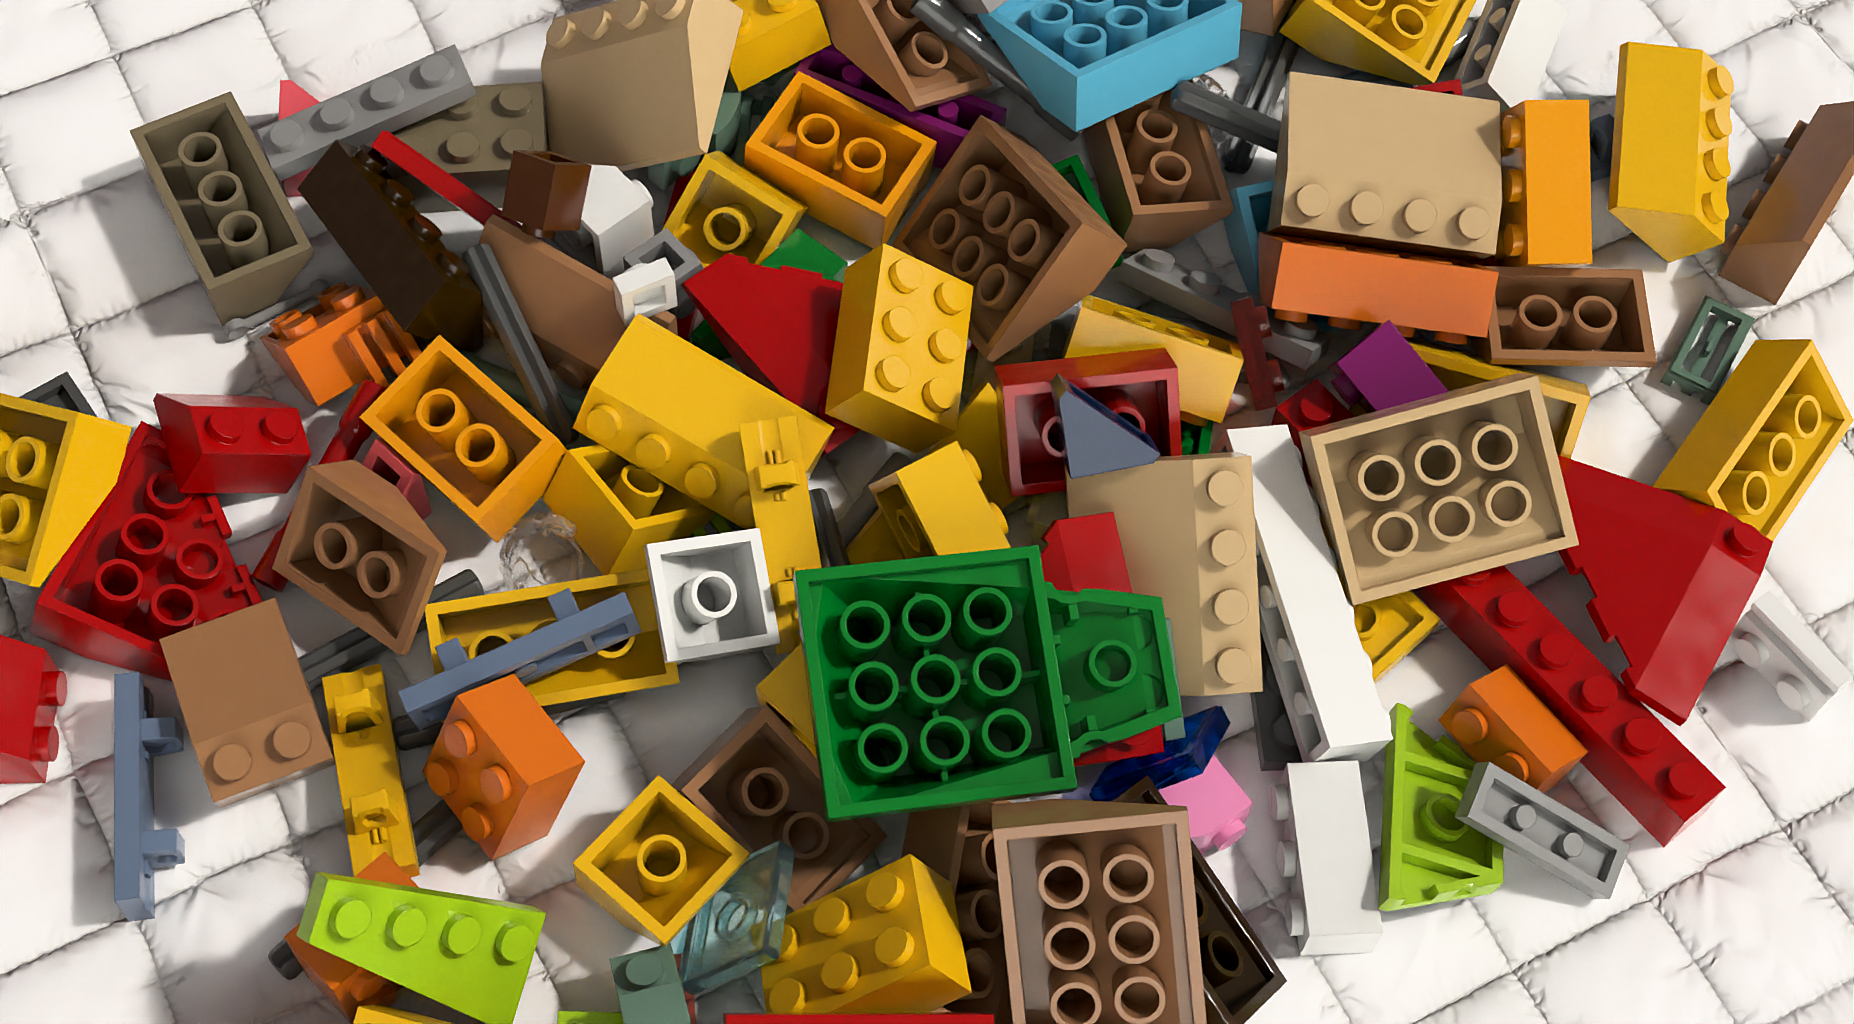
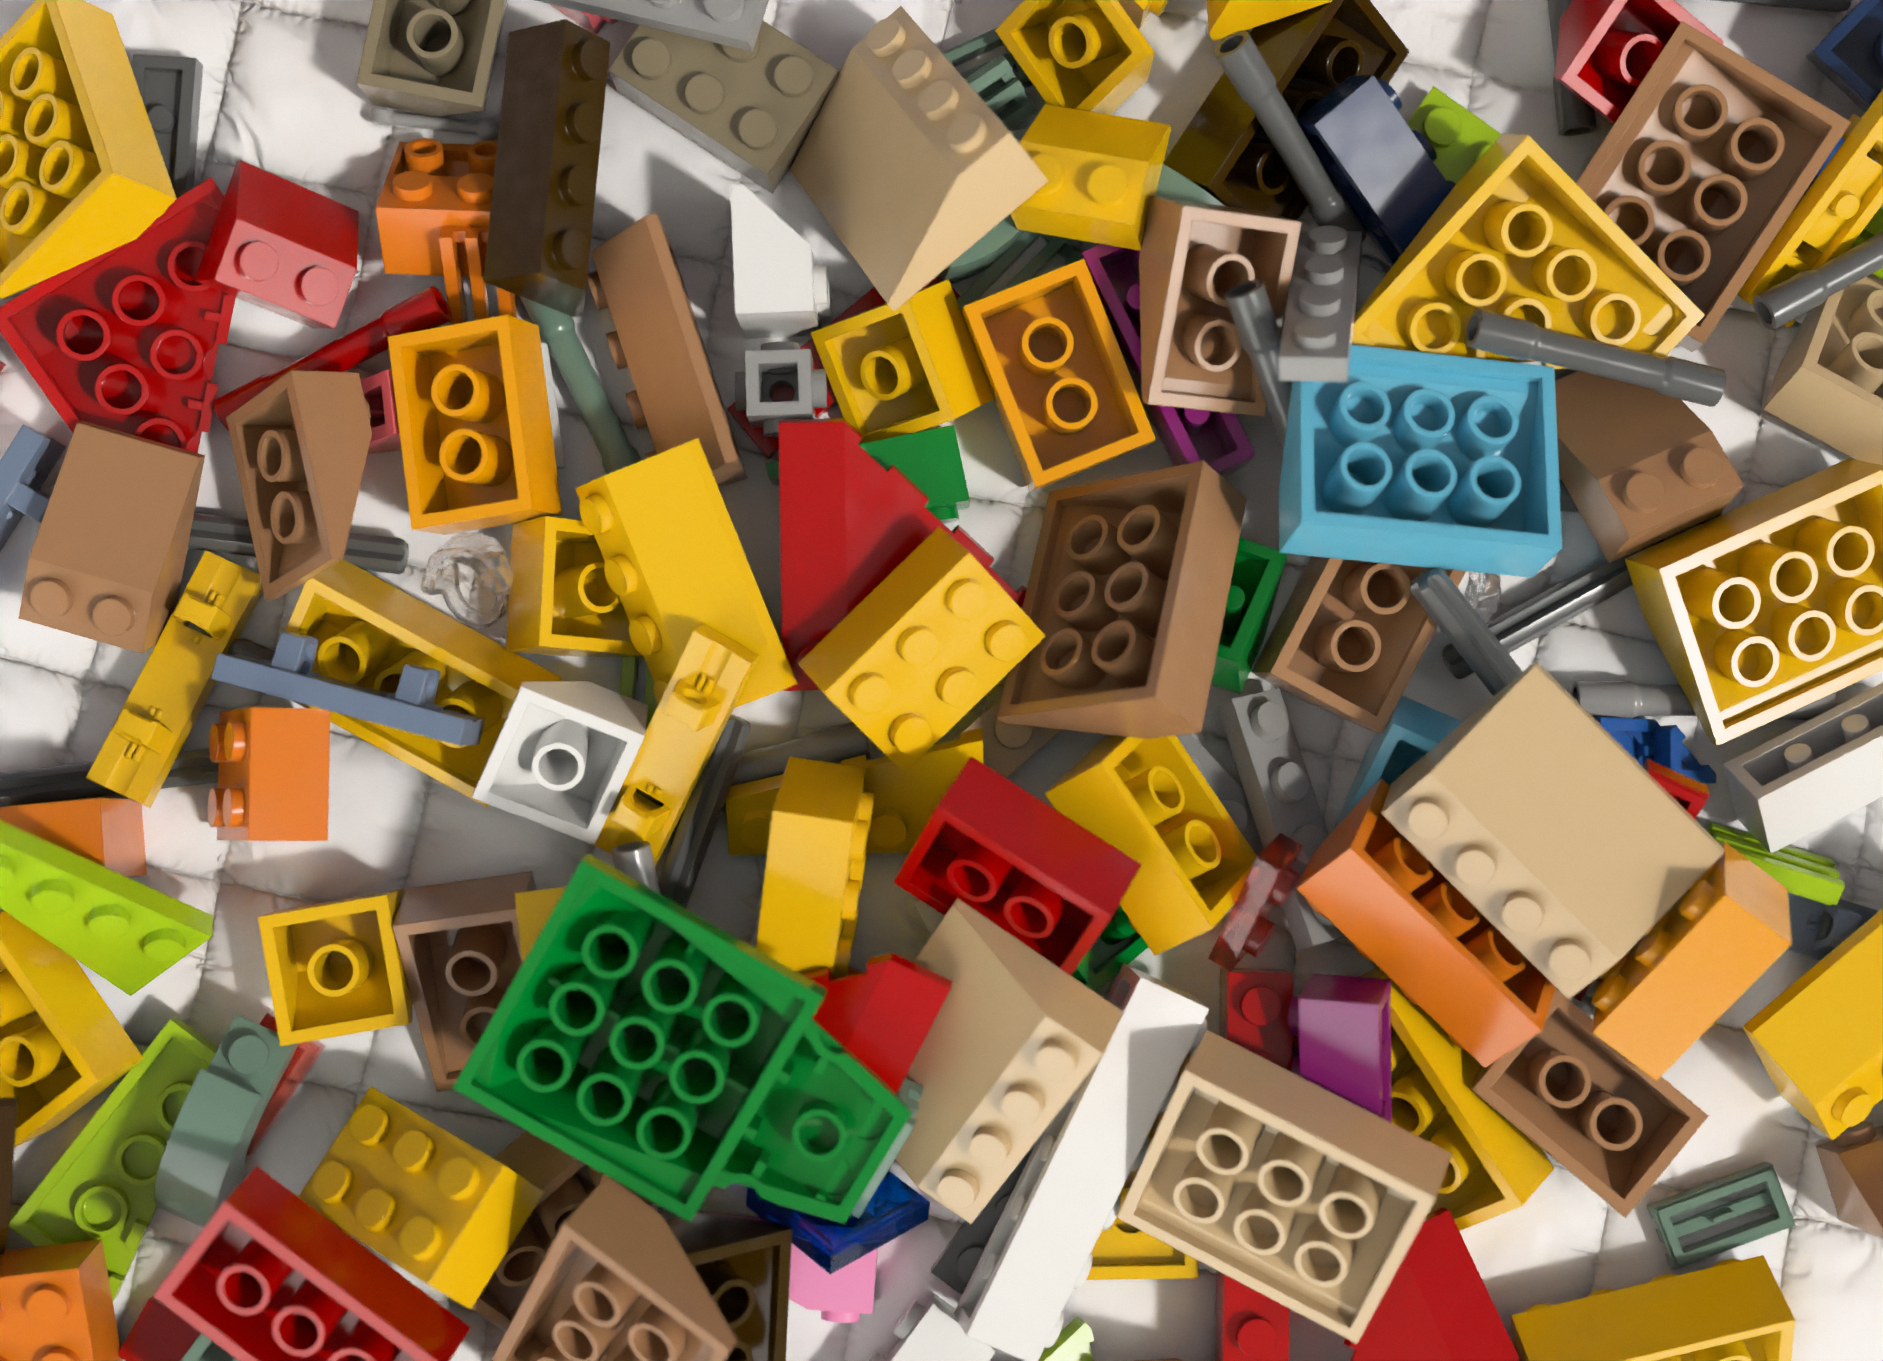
camera: 45 degrees right, 25 degrees up
red tile [371,130,554,248] -> none
dark grey axle [462,243,579,447] -> none
reddish brown brick [501,150,592,238] -> none
white plate [612,257,678,326] -> none
clear light blue tile [679,840,795,996] -> none
slope [1050,373,1161,479] -> none

